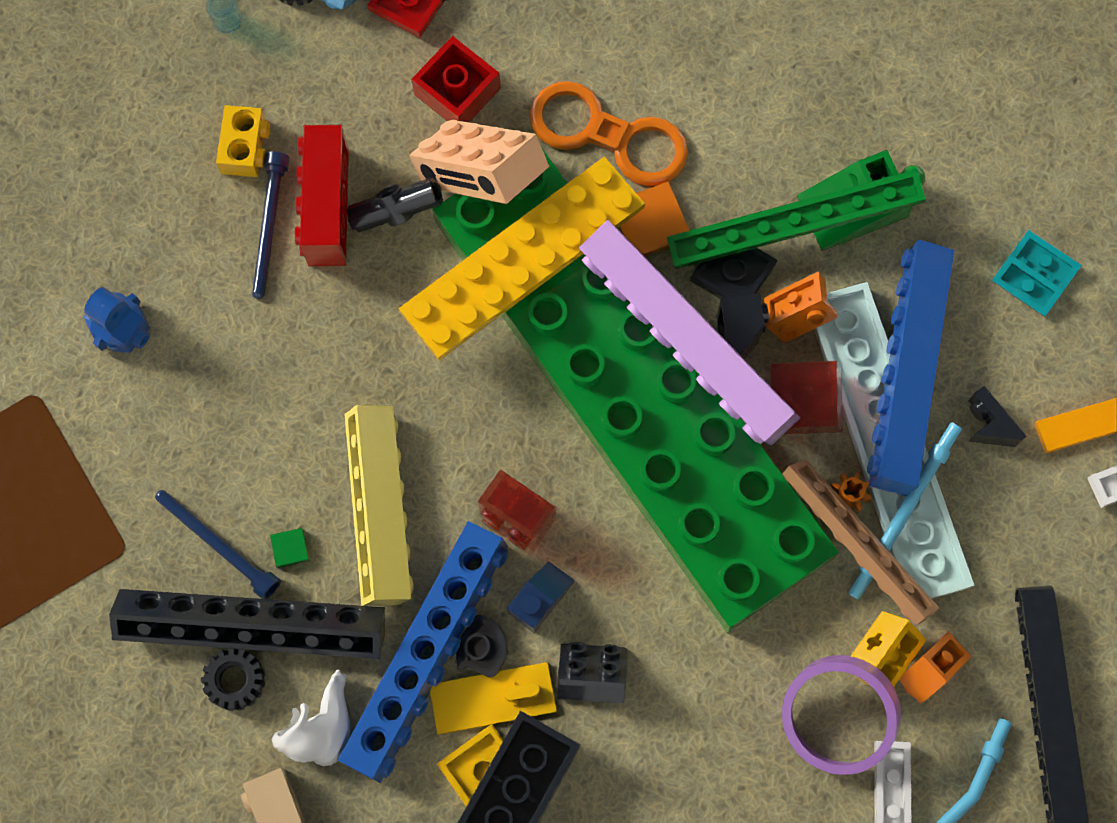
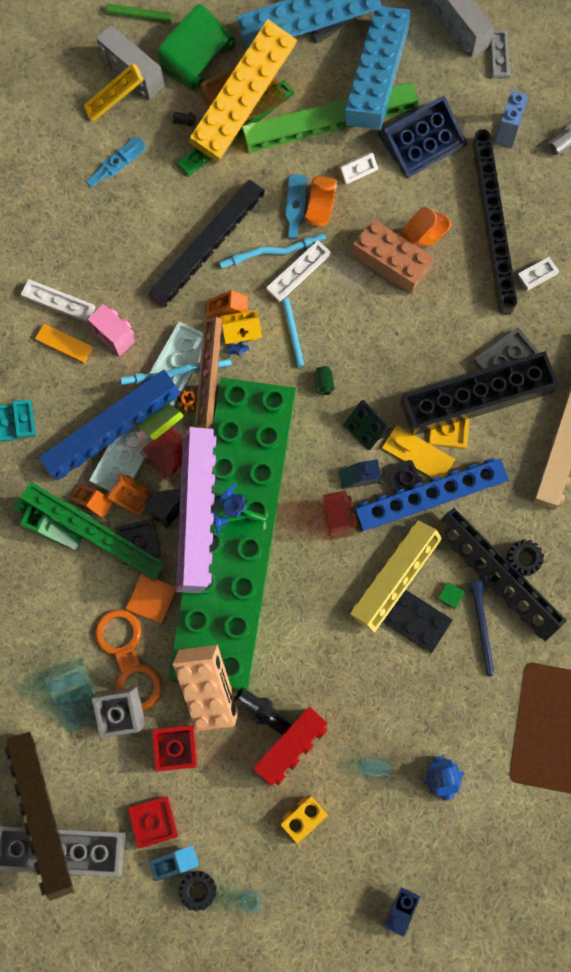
camera: 135 degrees left, 0 degrees up
dark blue piece [252,151,290,299] -> none
white piece [272,669,351,766] -> none
yellow plate [398,156,645,361] -> none
medium lavender piece [782,655,901,775] -> none
black slope [968,386,1027,447] -> none
none -> clear light blue slope [45,657,97,733]
none -> orange slope [69,484,113,518]
none -> bright pink brick [88,304,135,356]
none -> light grey brick [92,686,146,738]
none -> lime tile [138,403,183,441]
none -> blue plant [212,483,265,535]
none -> blue piece [227,341,249,357]
none -> medium azure bar [282,298,304,368]
none -> dark green brick [314,366,335,396]
none -> clear light blue brick [362,757,392,780]
none -> black plate [383,590,453,654]
none -> dark blue slope [383,887,421,937]

